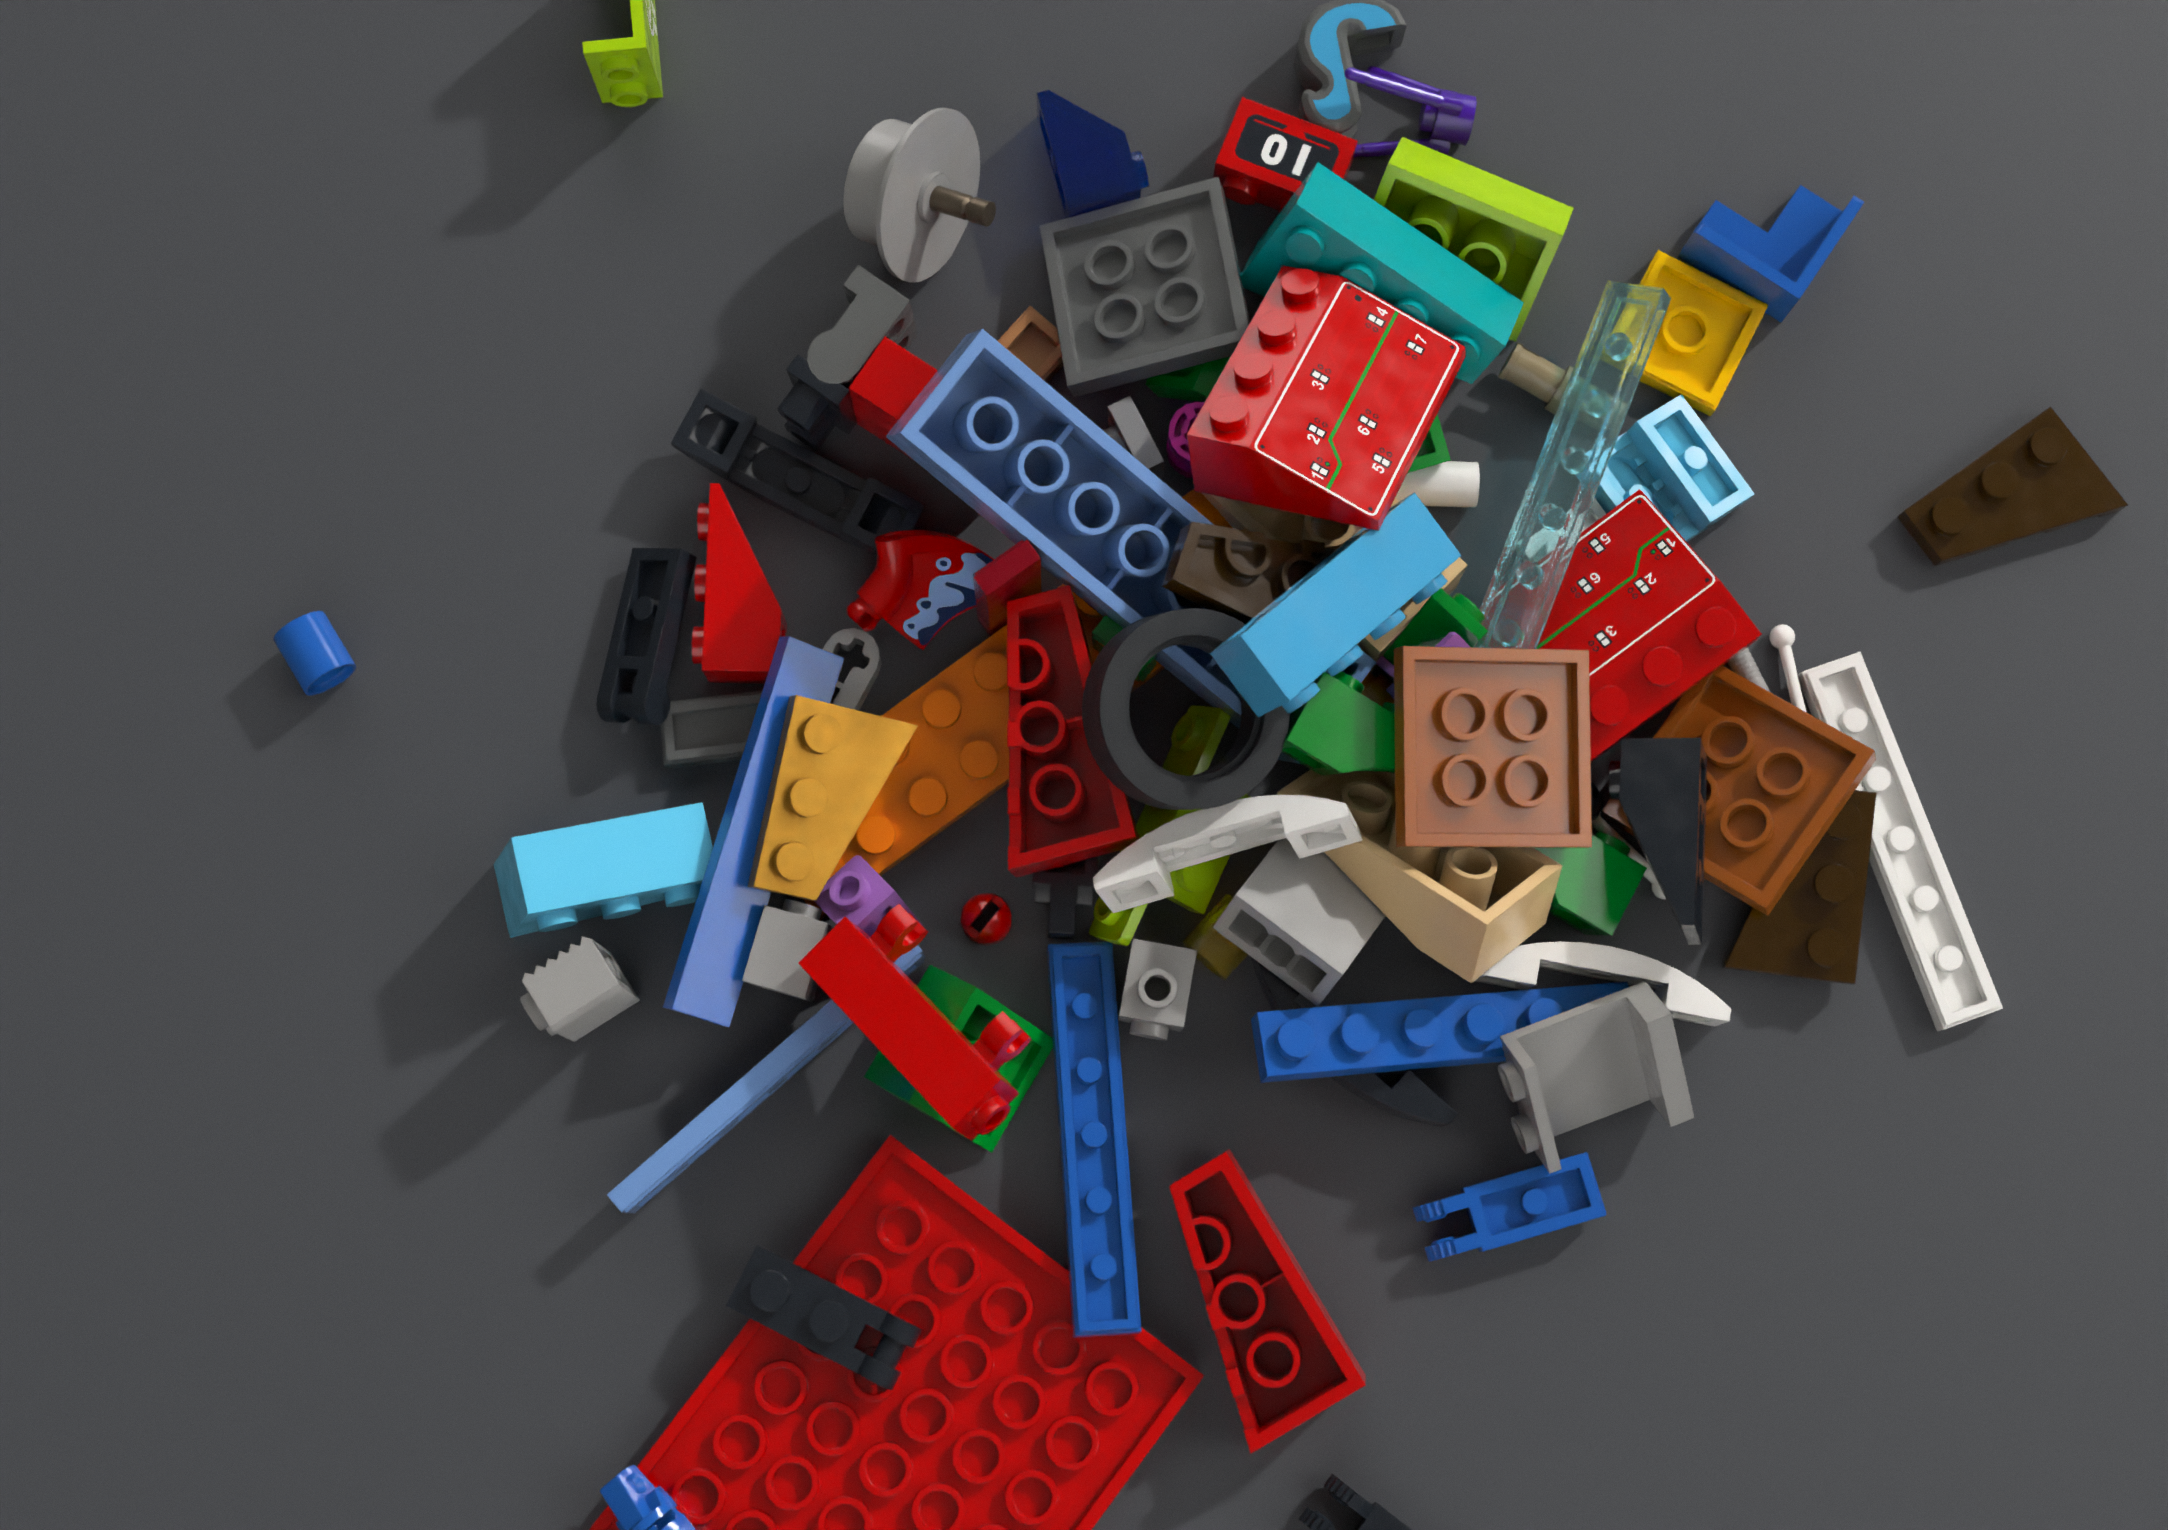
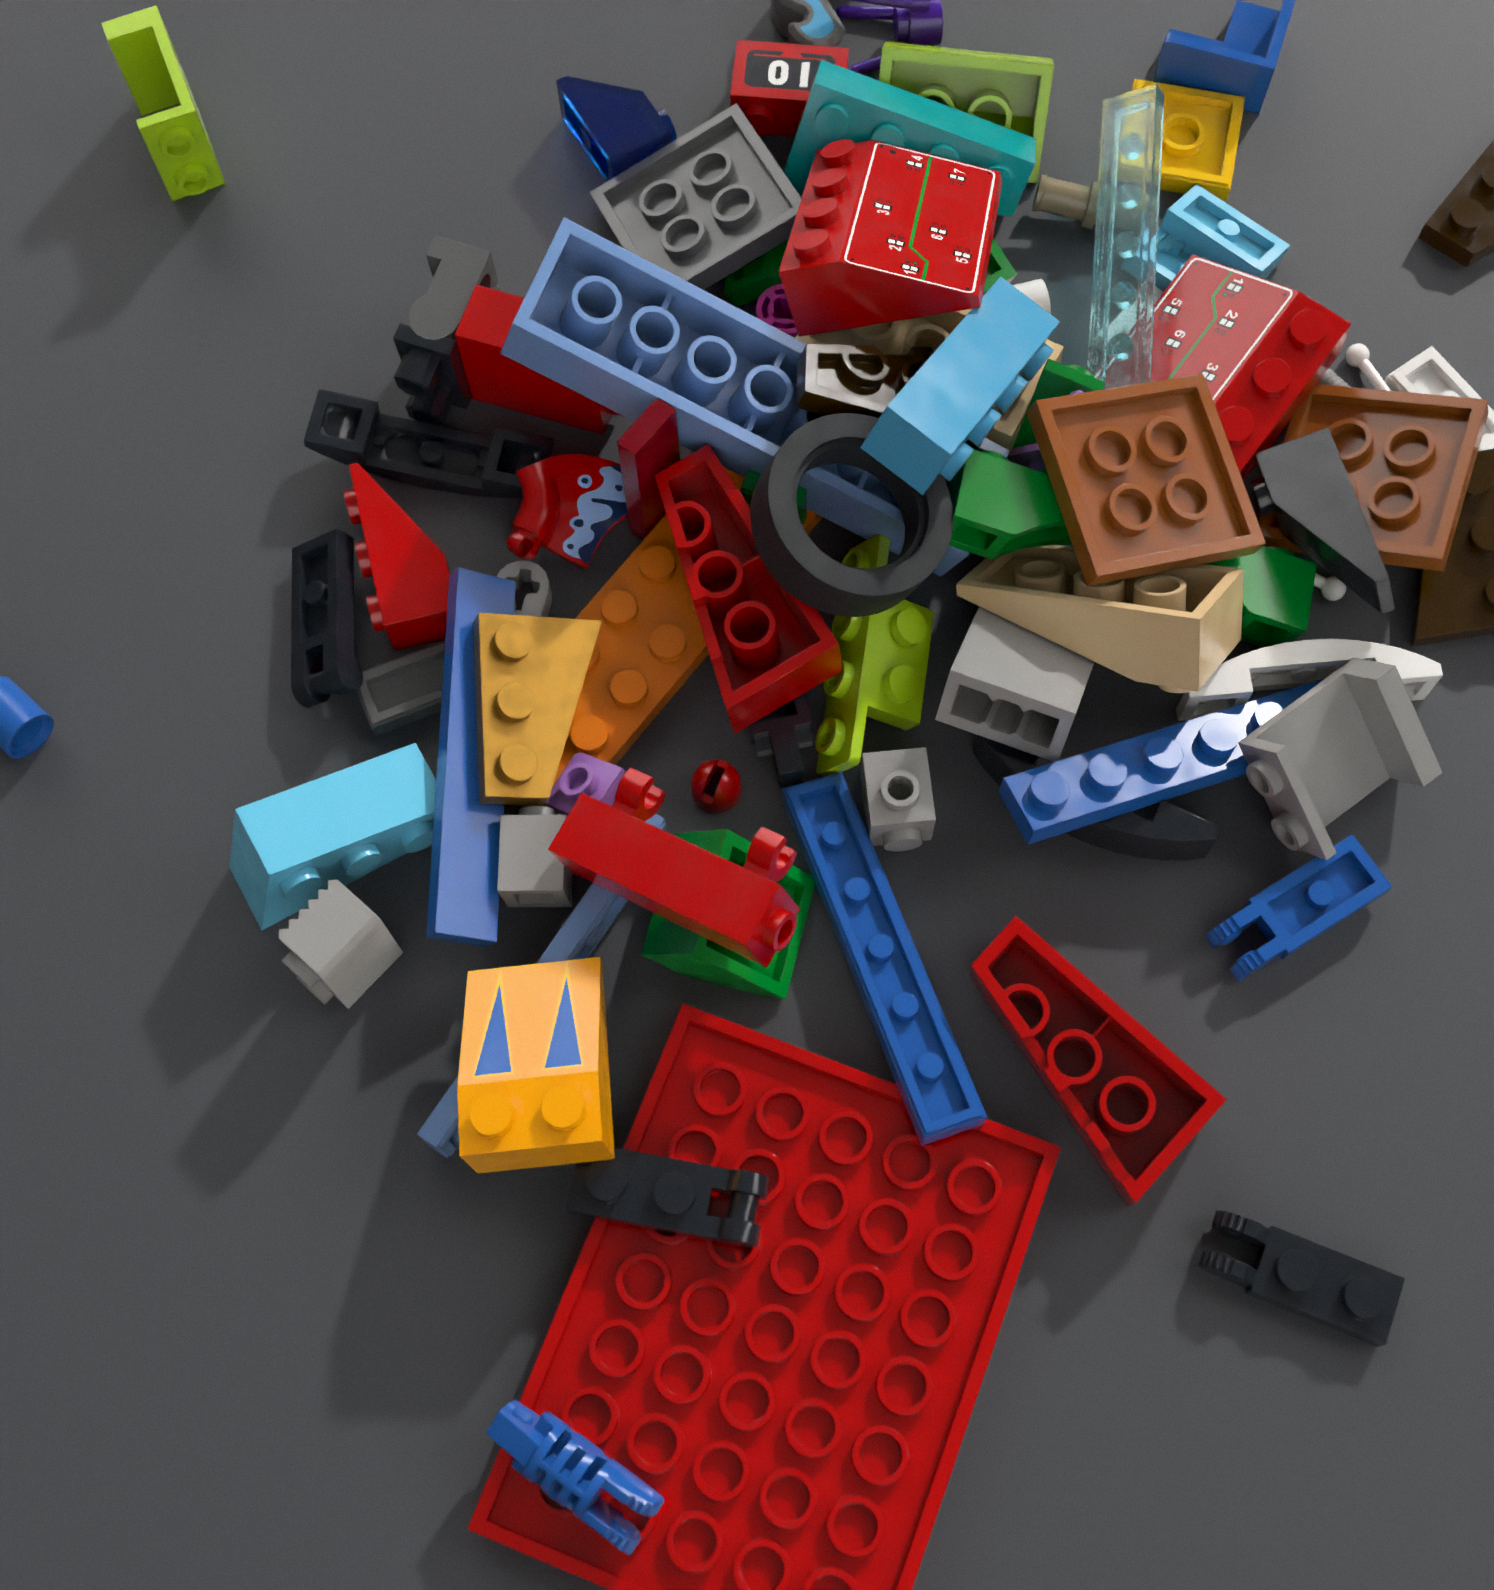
camera: 10 degrees left, 10 degrees down
light grey piece [843,107,996,283] -> none
white slope [1093,795,1363,913] -> none
clear yellow beam [1182,894,1248,981] -> none
none -> light orange slope [457,957,615,1173]

